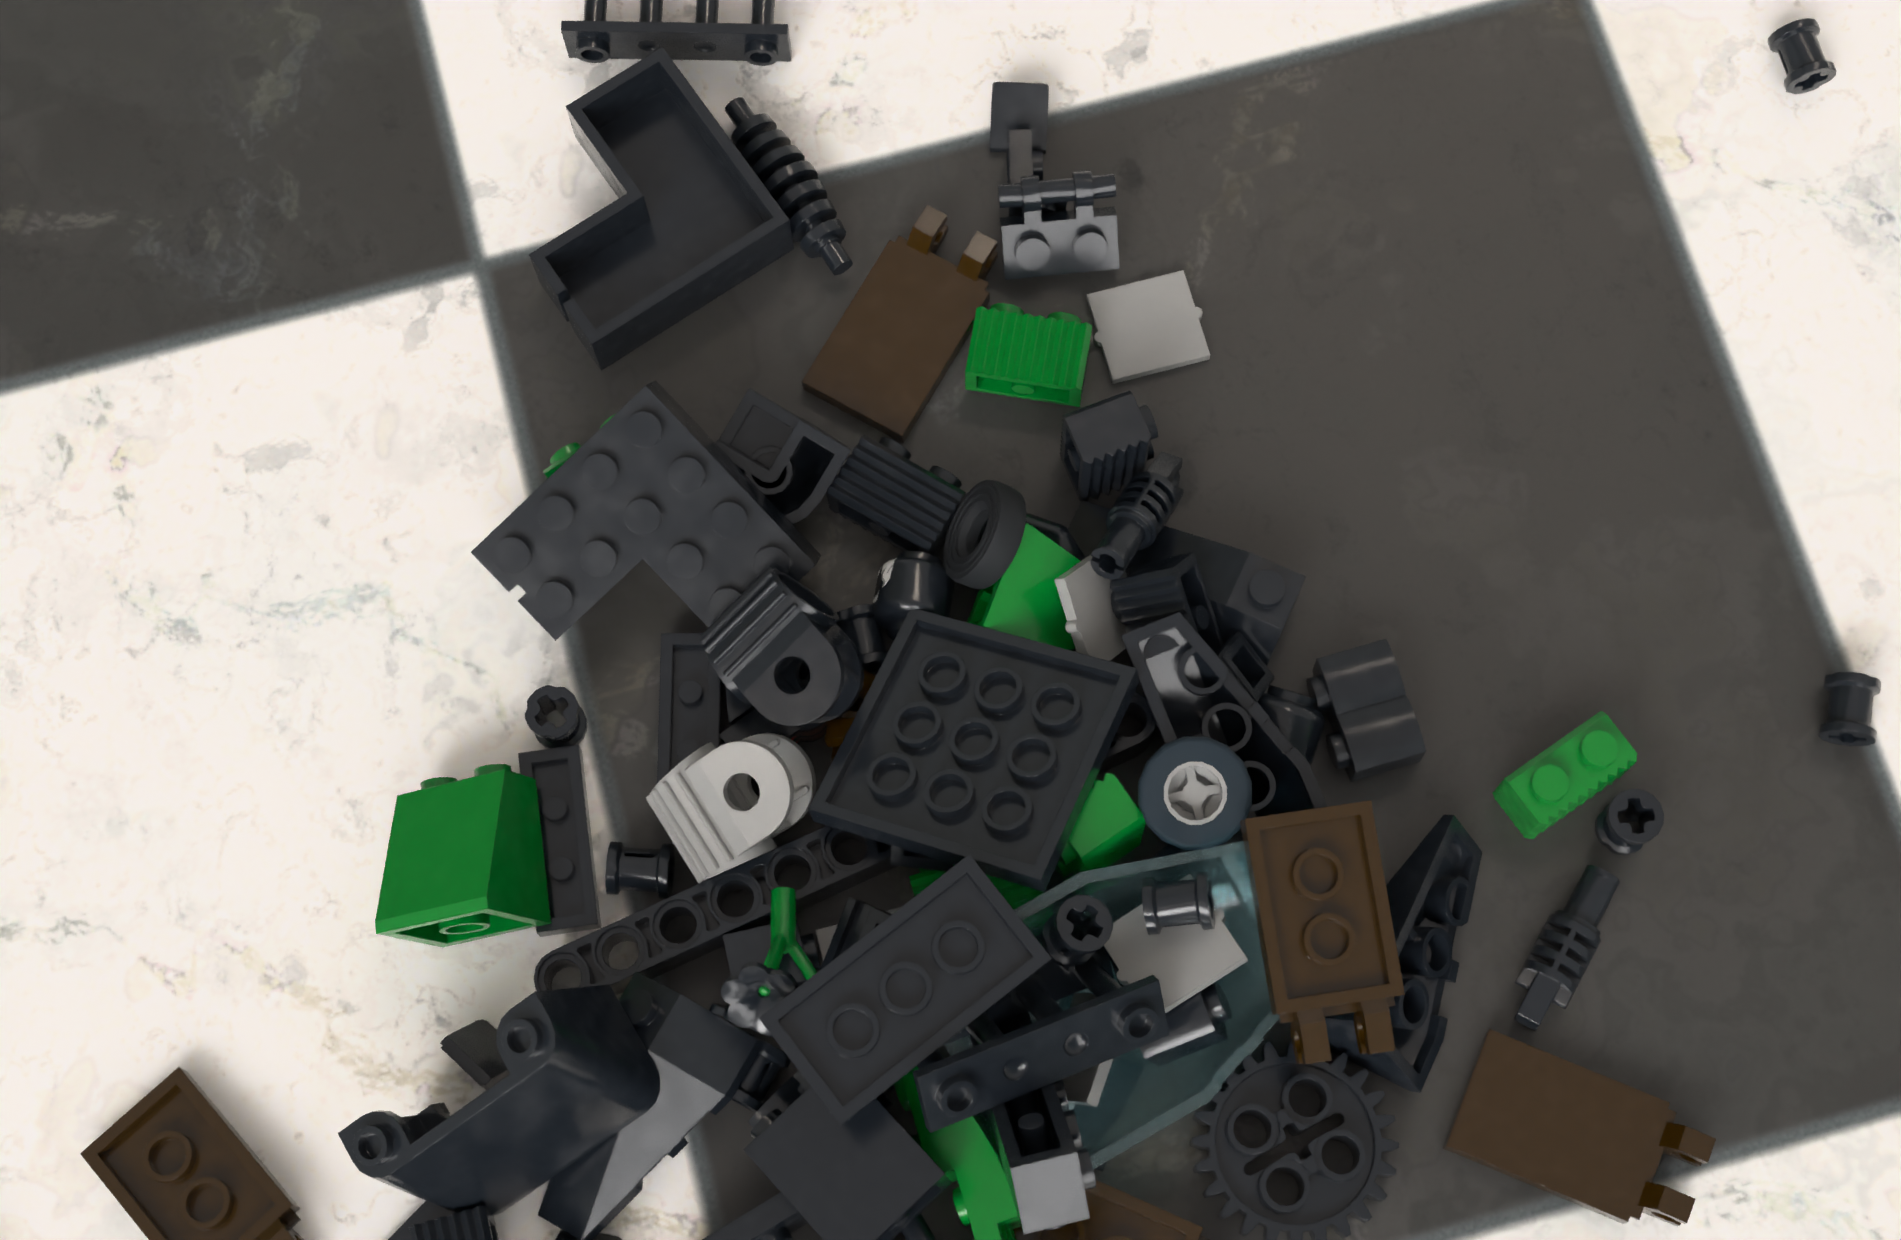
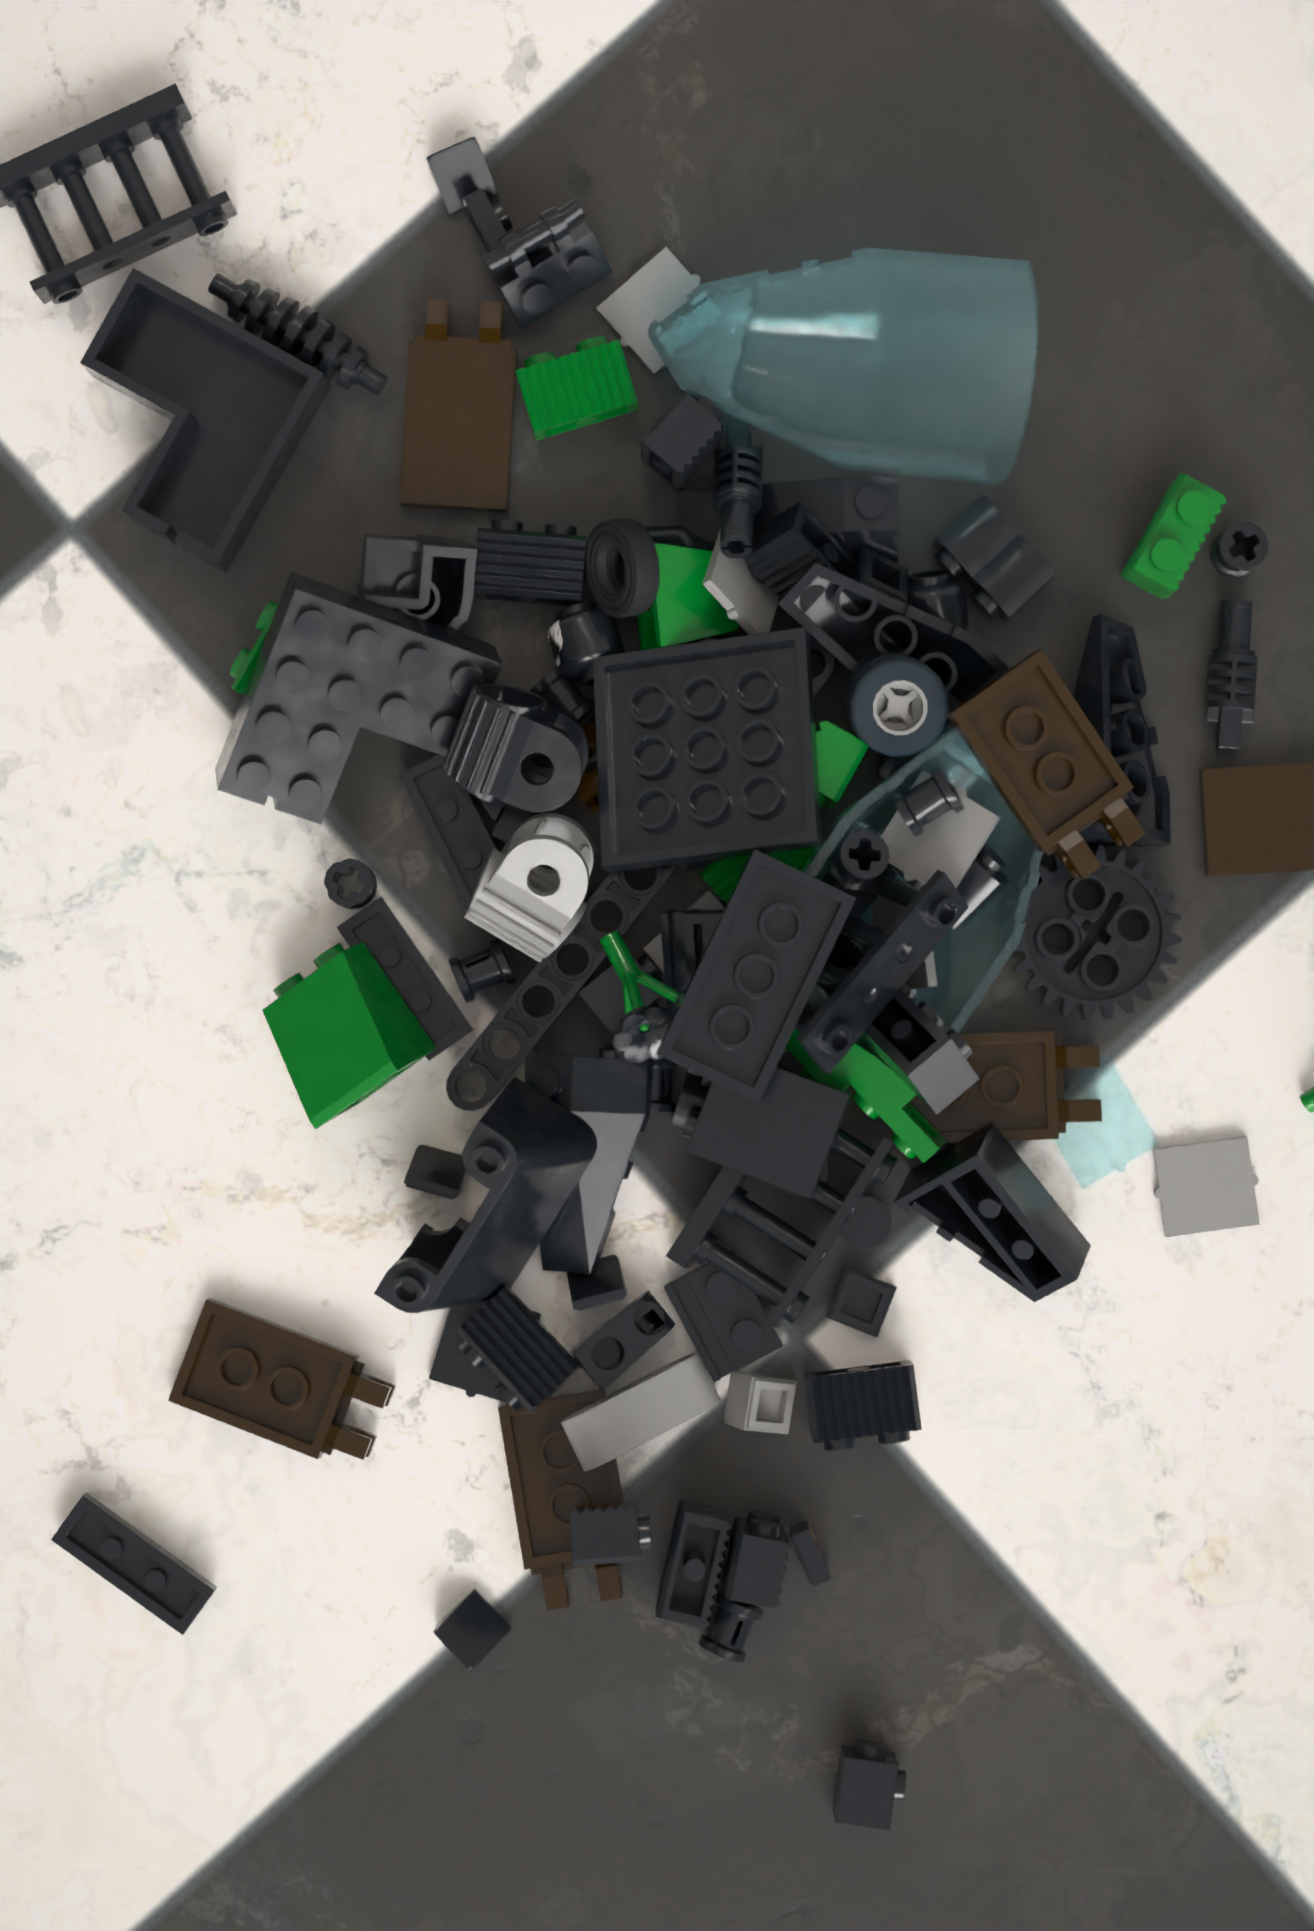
camera: 30 degrees left, 15 degrees up
none -> clear light blue windscreen [648,247,1039,485]

